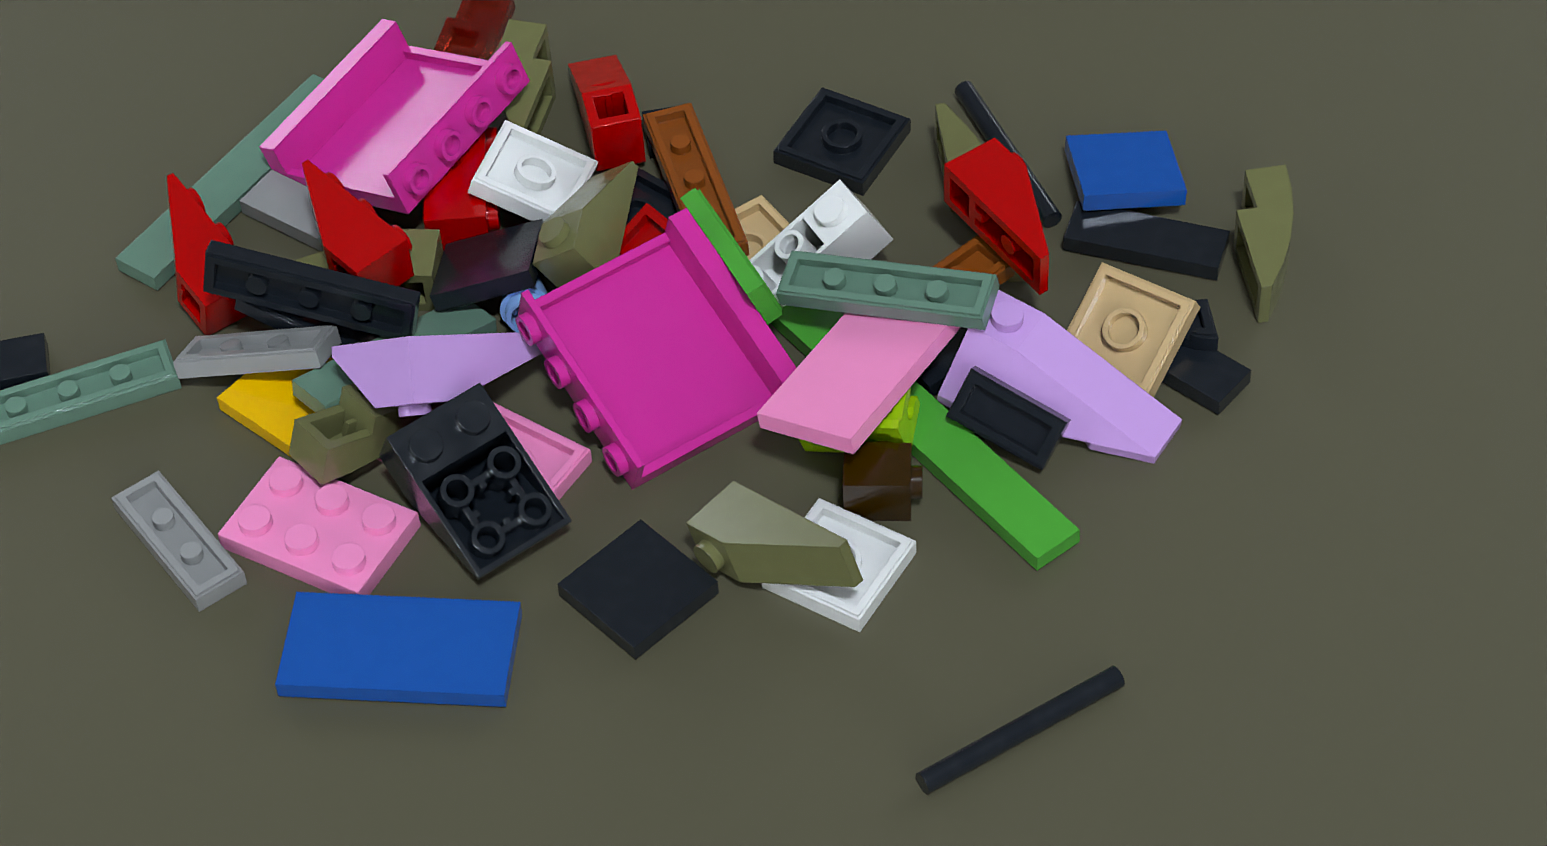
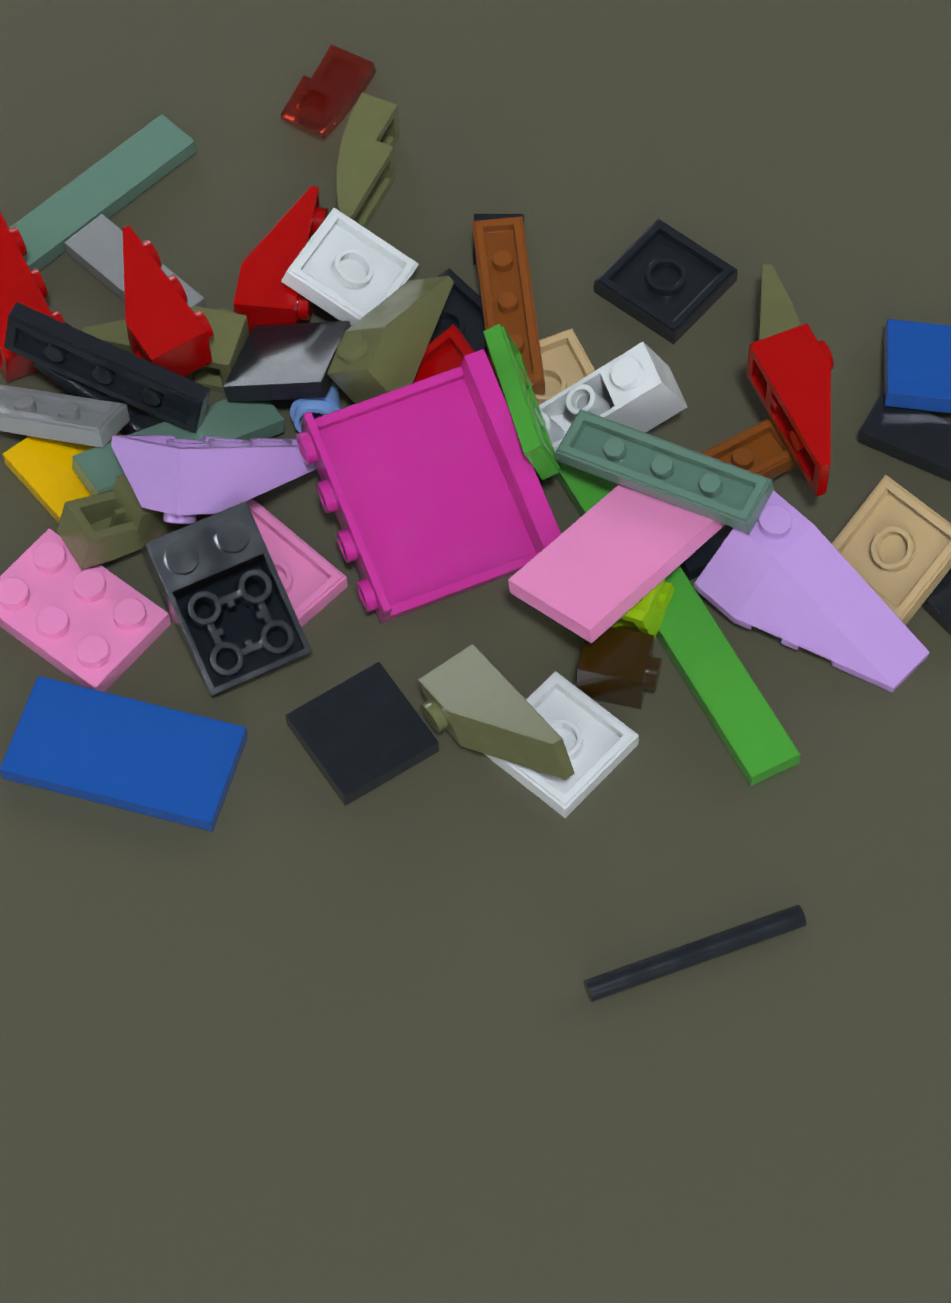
camera: 10 degrees right, 10 degrees up
dark pink panel [259,19,530,214] -> none
red slope [568,55,646,171] -> none
black tile [946,366,1071,470] -> none
black bar [955,81,1062,228] -> none

